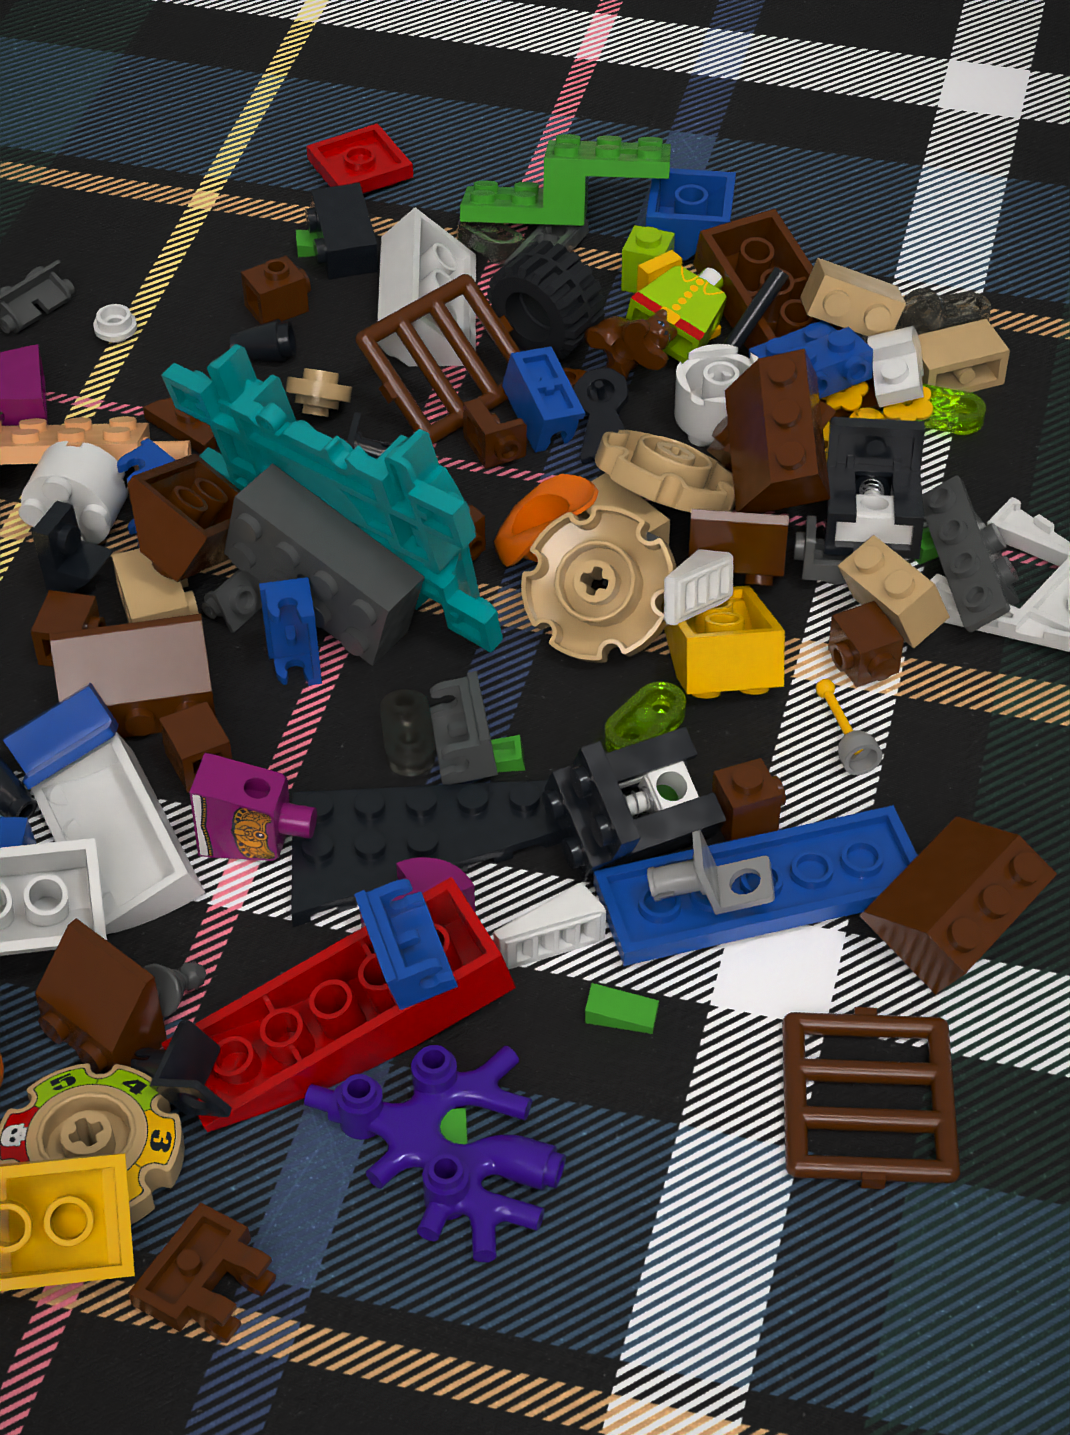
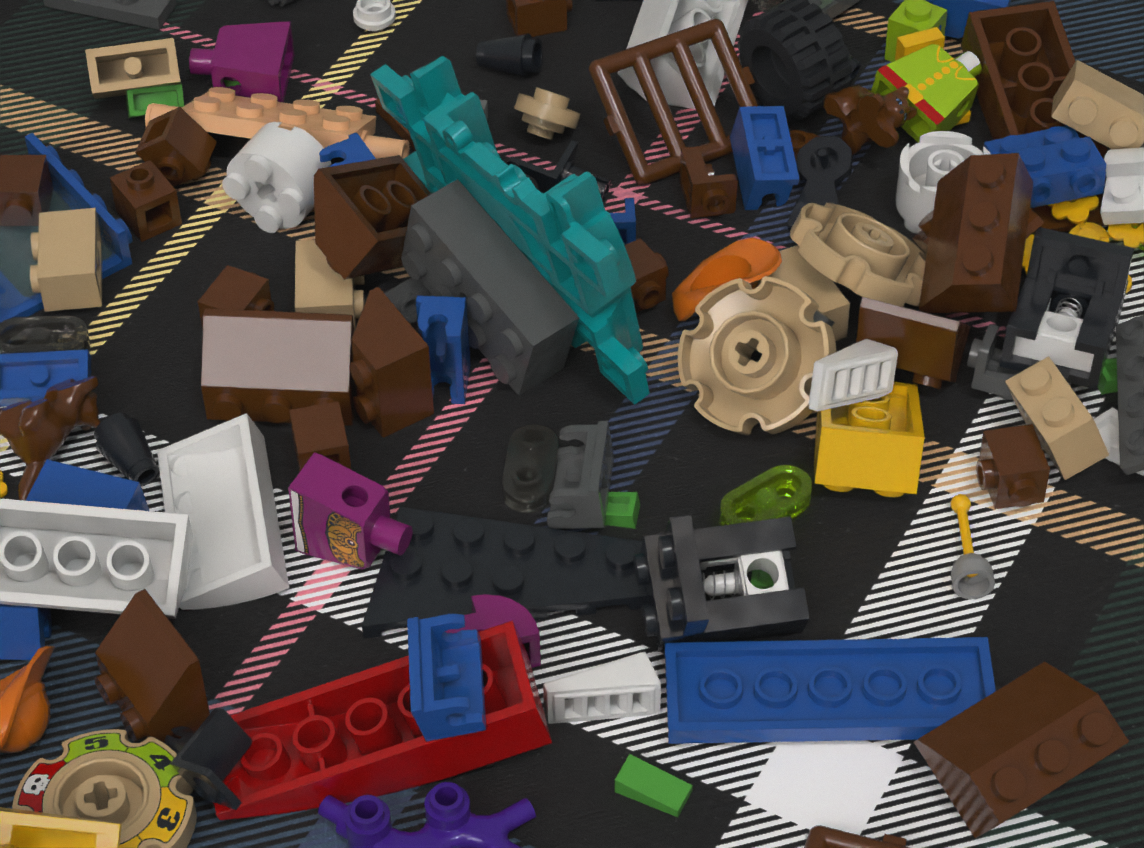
camera: 15 degrees right, 0 degrees up
blue panel [3,683,119,790] -> none
black slope [31,501,113,593] -> none
dark grey piece [144,961,206,1017] -> none
light grey bracket [647,830,775,915] -> none
reddish brown brick [712,758,786,842] -> none
black bar [723,267,790,352] -> none
none -> reddish brown slope [349,287,434,438]

